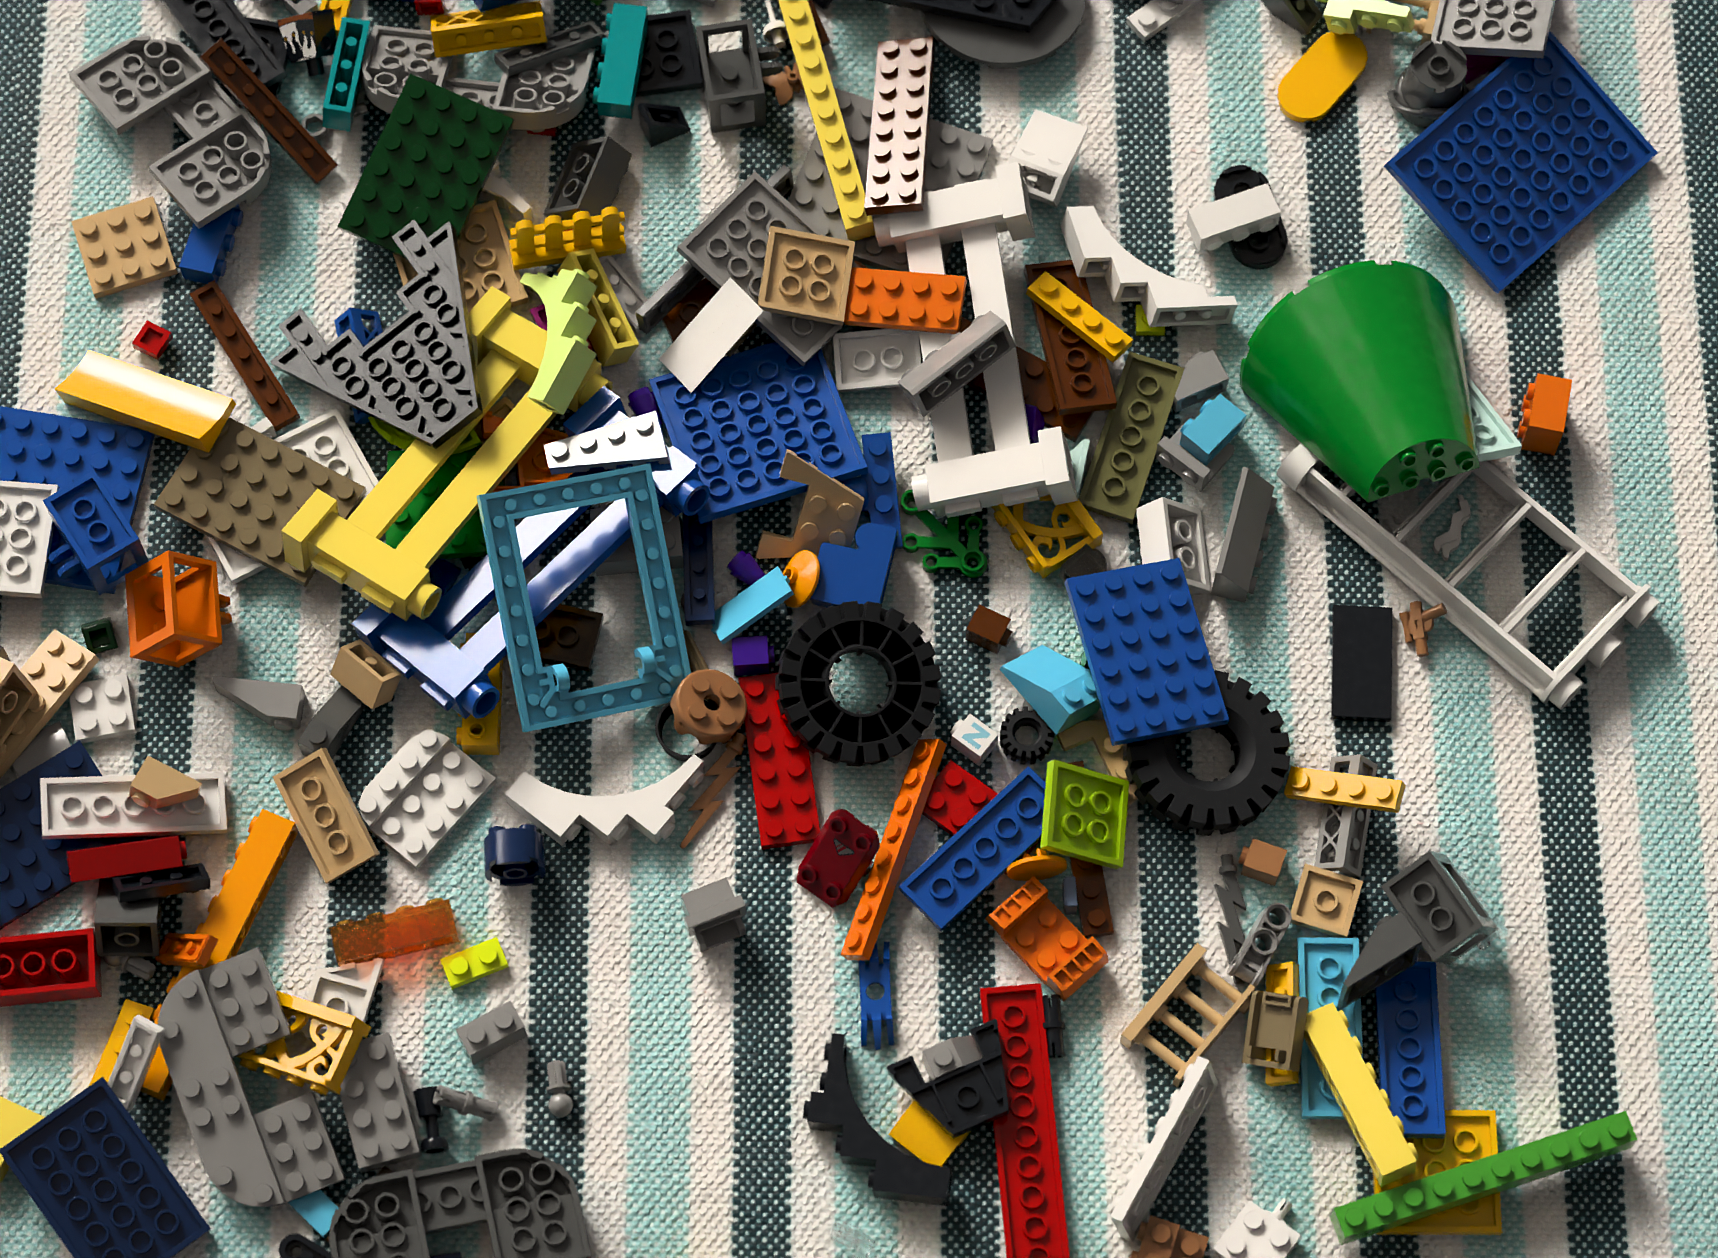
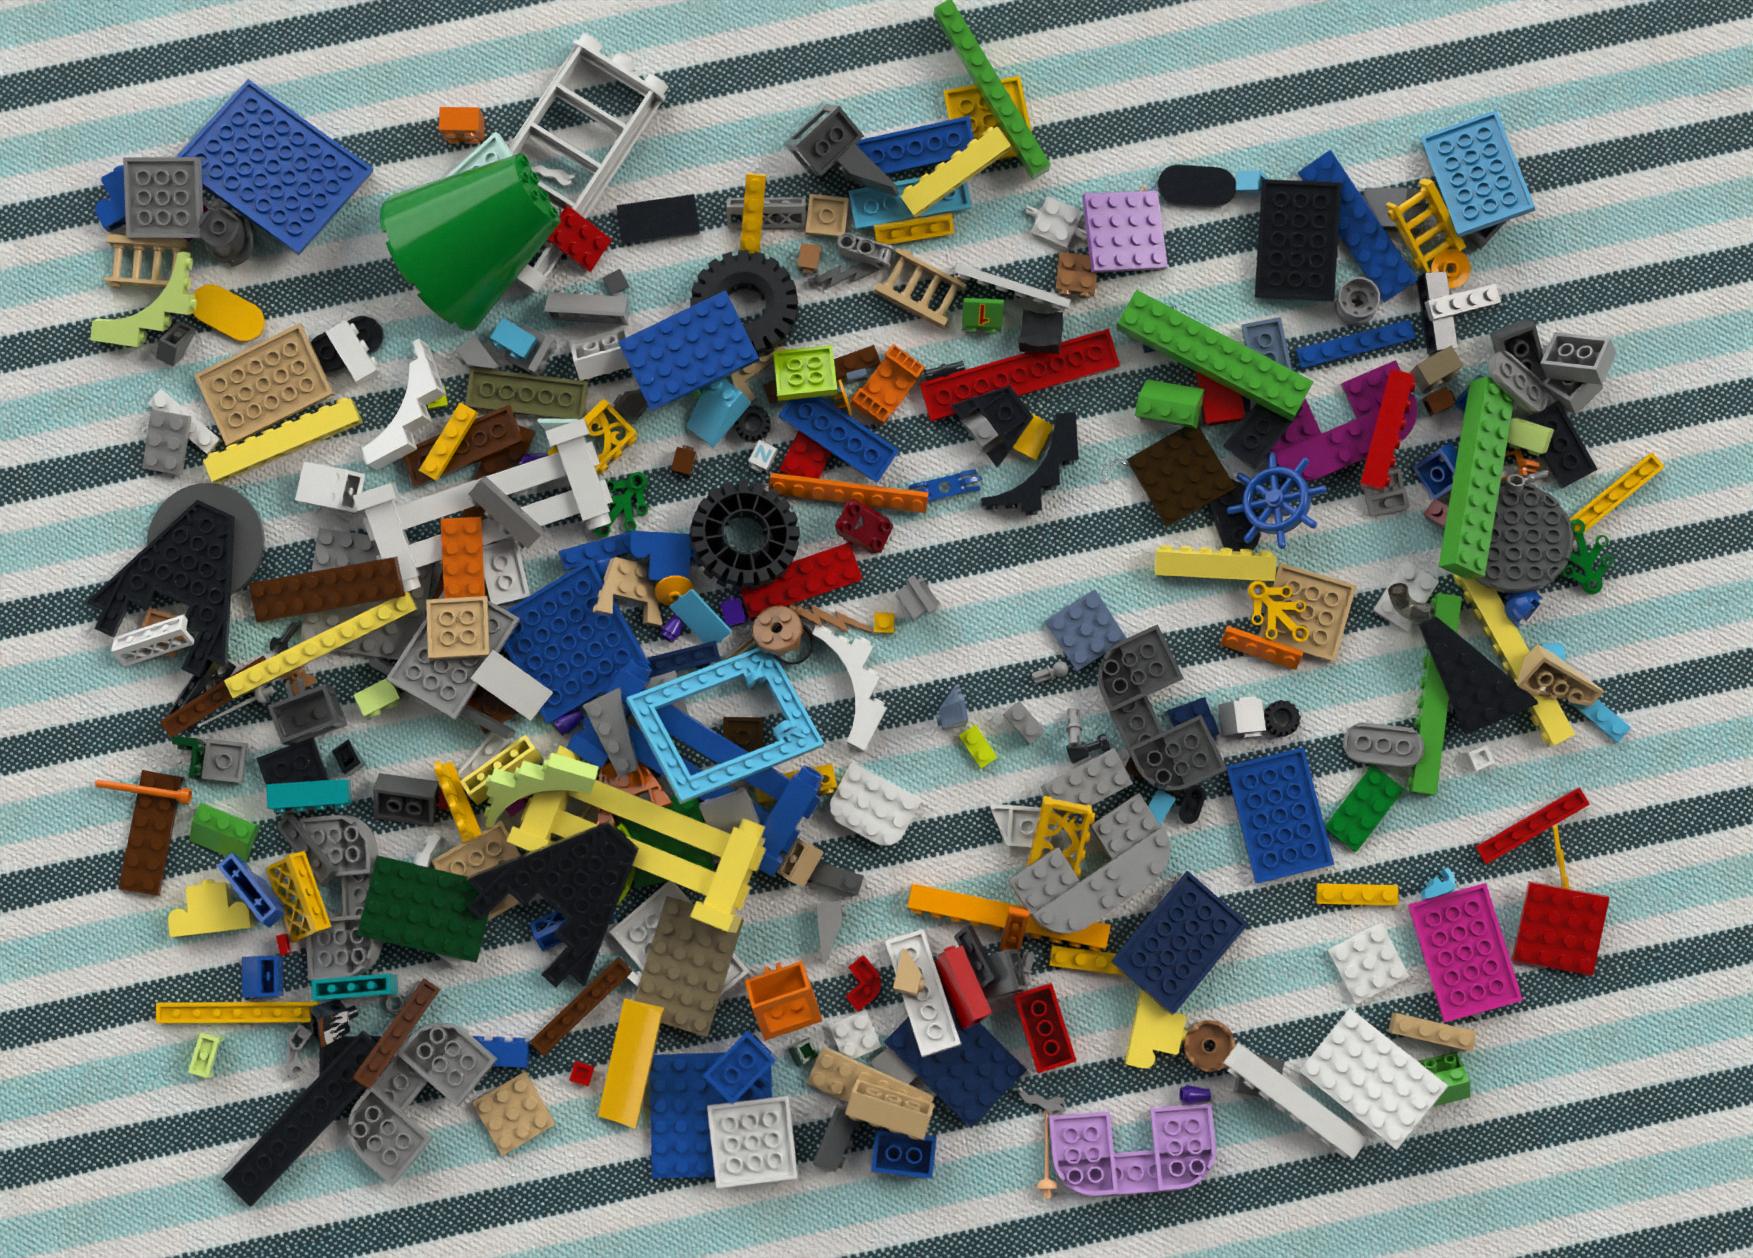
camera: 100 degrees left, 15 degrees up
white tile [108,1014,165,1111] -> none
tan plate [273,748,379,883] -> none
clear orange brick [330,898,459,967] -> none
dark blue brick [484,824,546,886] -> none
dark tan container [1242,990,1308,1072] -> none
medium nougat piece [1399,601,1447,657] -> none
none -> tan plate [194,323,335,446]
none -> light yellow brick [203,398,363,484]
none -> black bar [270,622,300,654]
none -> yellowish green brick [354,679,403,719]
none -> red plate [547,205,612,272]
none -> dark grey tile [603,269,630,296]
none -> light grey piece [699,787,760,834]
none -> red plate [846,954,881,1011]
none -> yellow plate [874,612,895,634]
none -> sand blue wedge [936,685,968,730]
none -> bright green slope [962,298,1004,334]
none -> black brick [1019,310,1064,354]
none -> sand blue plate [1044,589,1127,672]

